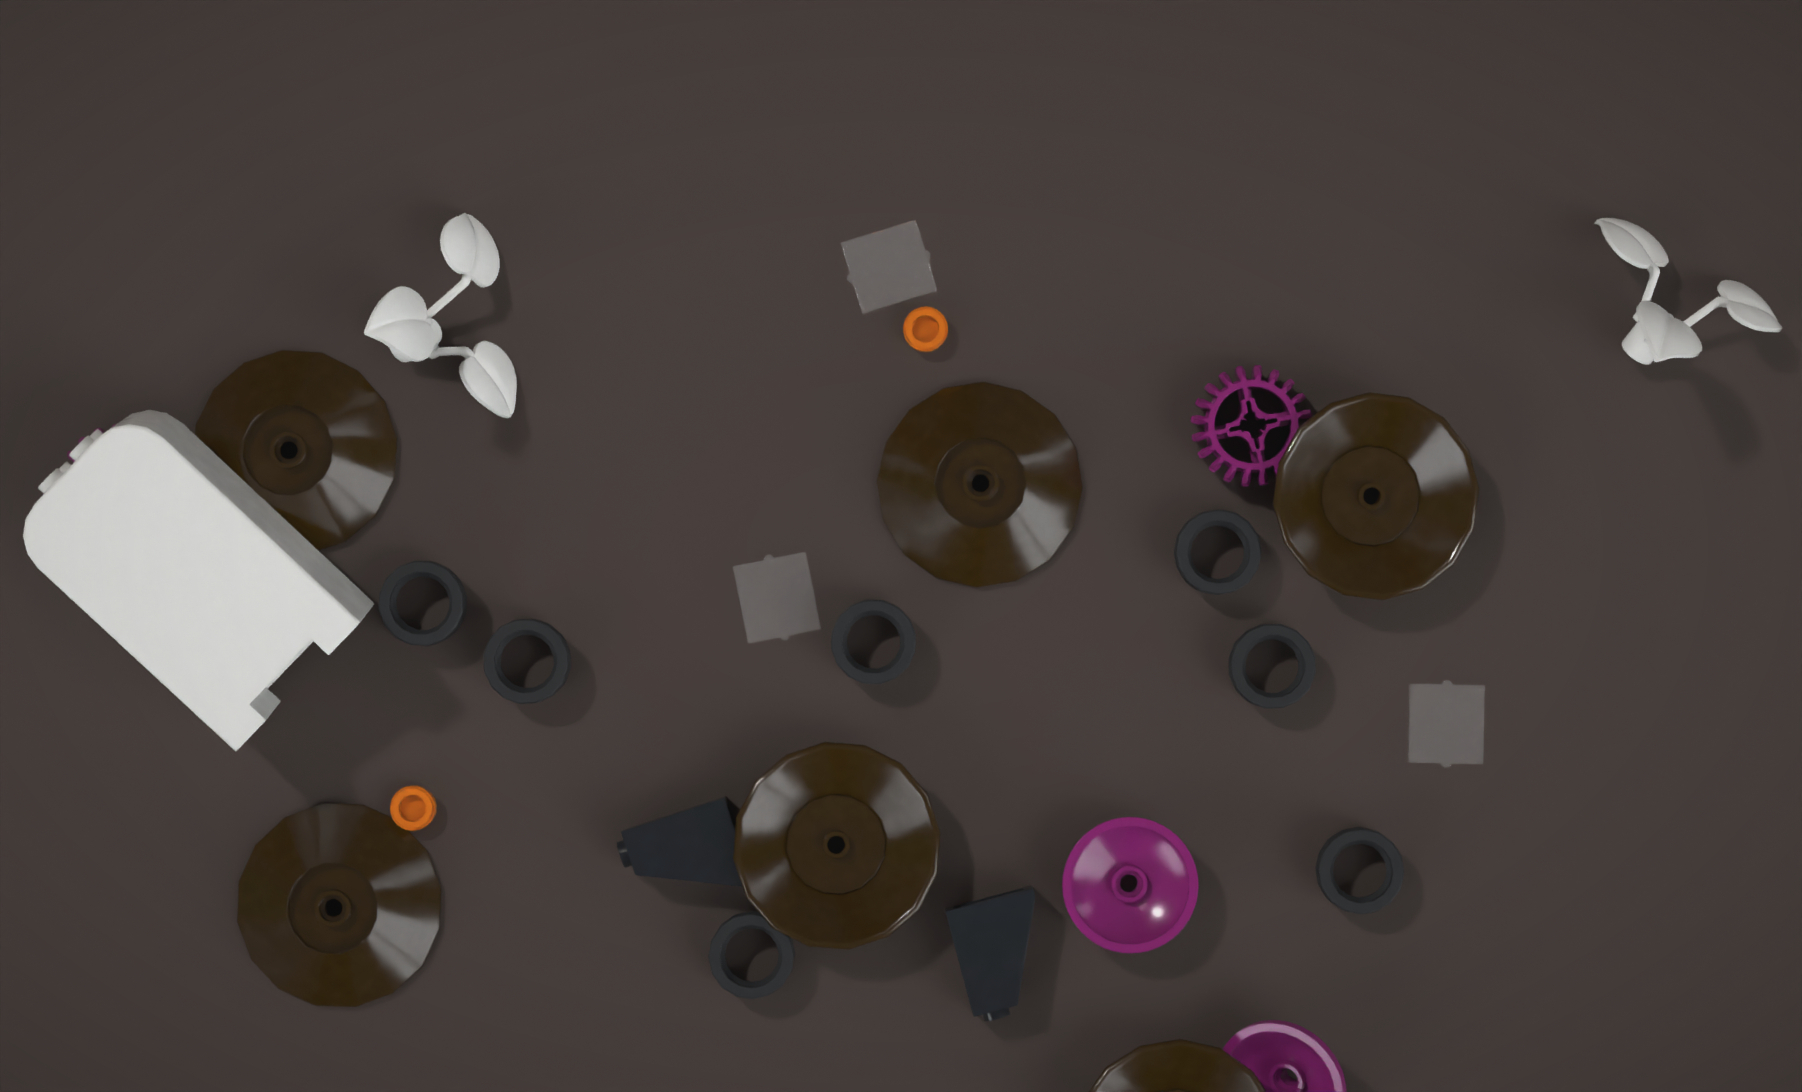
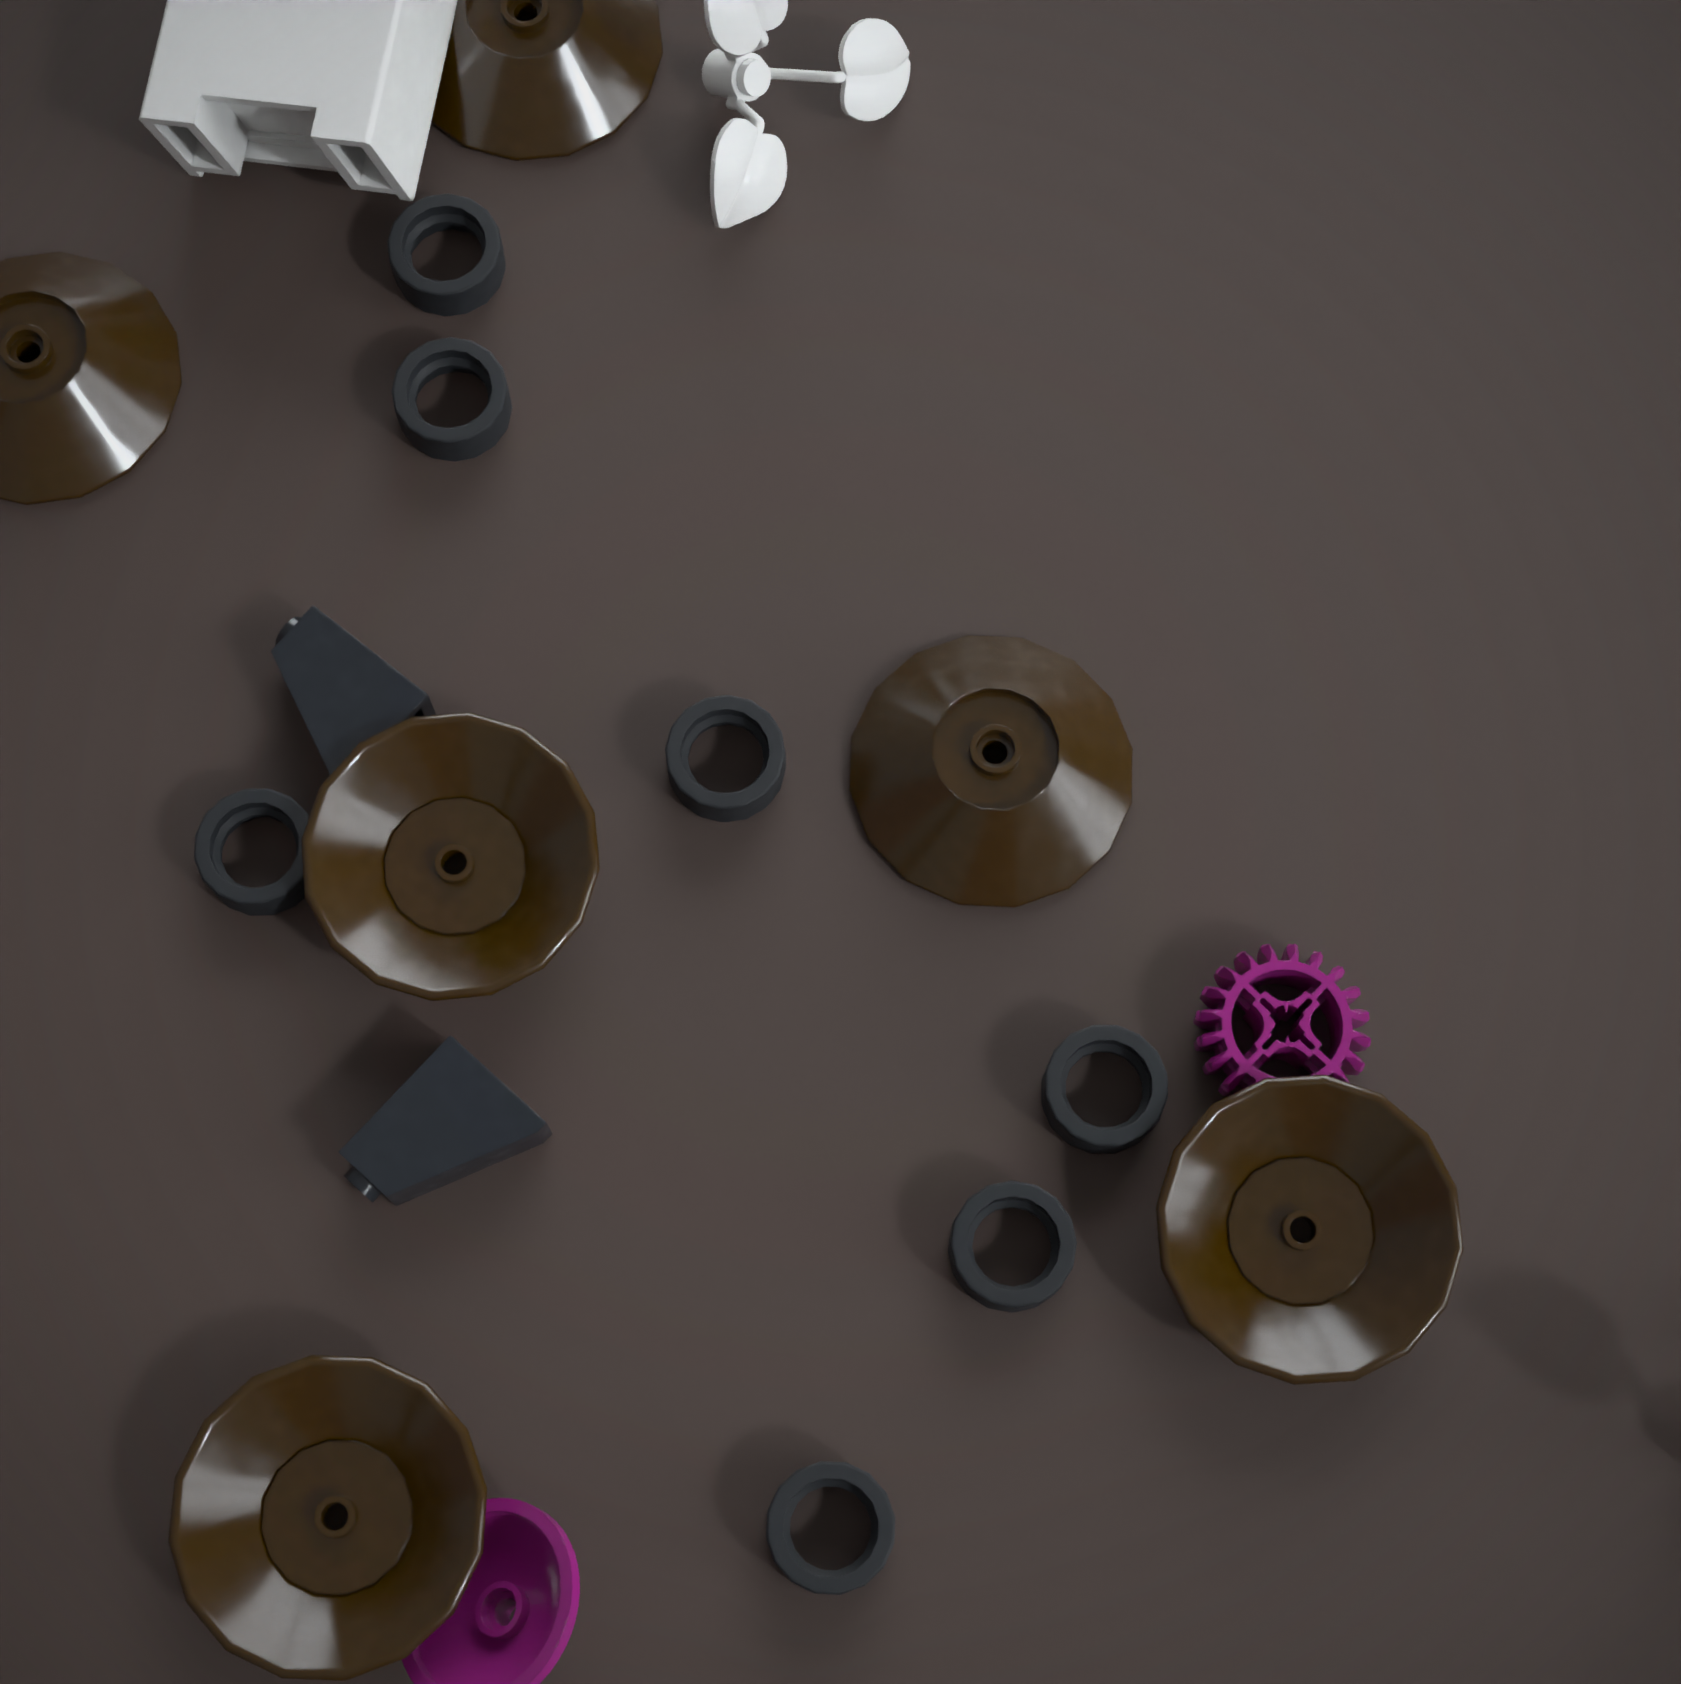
camera: 55 degrees right, 15 degrees down
orange tile [390,785,437,831] -> none
clear piece [733,552,821,643] -> none
clear piece [841,220,937,314] -> none
orange tile [903,306,948,352] -> none
magenta dish [1062,817,1199,953] -> none
clear piece [1408,680,1485,768] -> none

